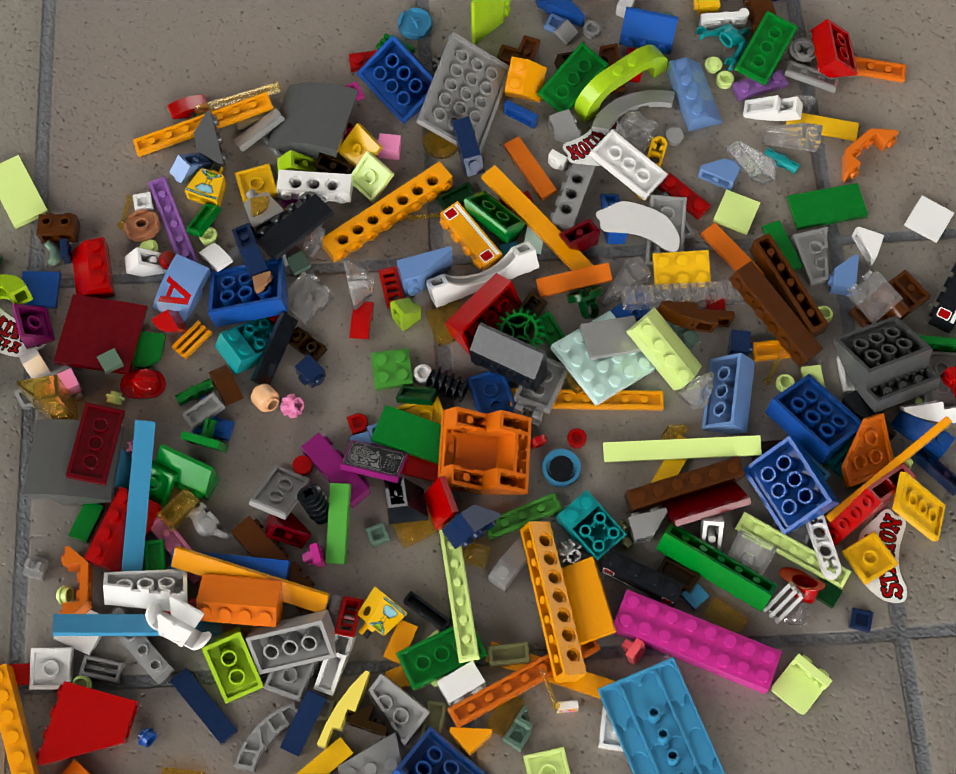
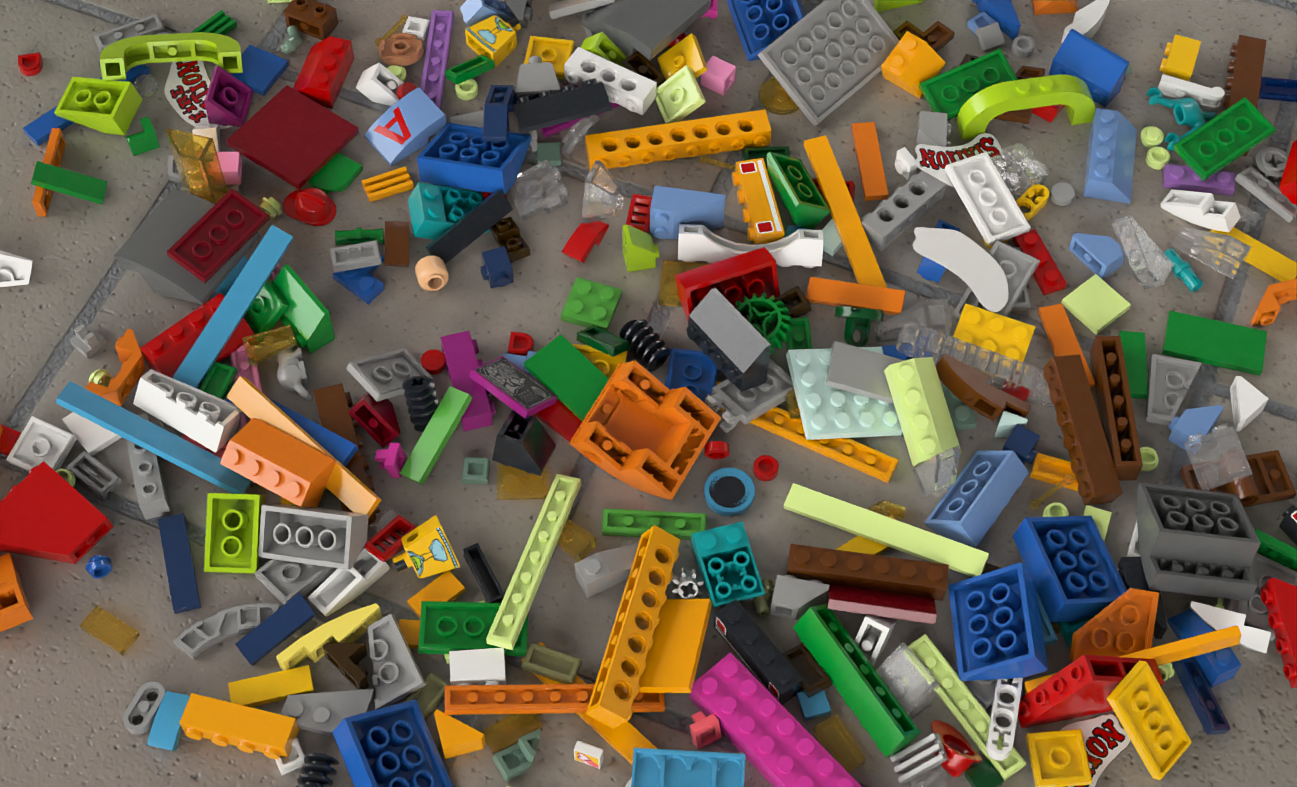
camera: 25 degrees right, 10 degrees down
dark blue tile [59,238,72,264] -> none
green tile [68,503,105,544] -> none
sand green tile [97,348,124,375] -> none
white piece [145,595,212,651] -> none
red brick [151,309,188,333] -> none
green tile [180,418,228,453] -> none
white slope [199,242,233,272] -> none
clear yellow tile [250,196,270,217] -> none
medium nougat tile [252,271,272,294] -> none
bright pink gear [280,394,304,419] -> none
white tile [414,364,432,384] -> none
red tile [423,476,458,530] -> none
dark blue slope [442,505,501,549] -> none
dark blue slope [451,116,485,177] -> none
blue tile [504,100,538,129] -> none
clear yellow hinge [539,668,560,710] -> none
dark red slope [559,218,600,252] -> none
light grey tile [591,90,675,134] -> none
none -> light aqua slope [995,411,1028,438]

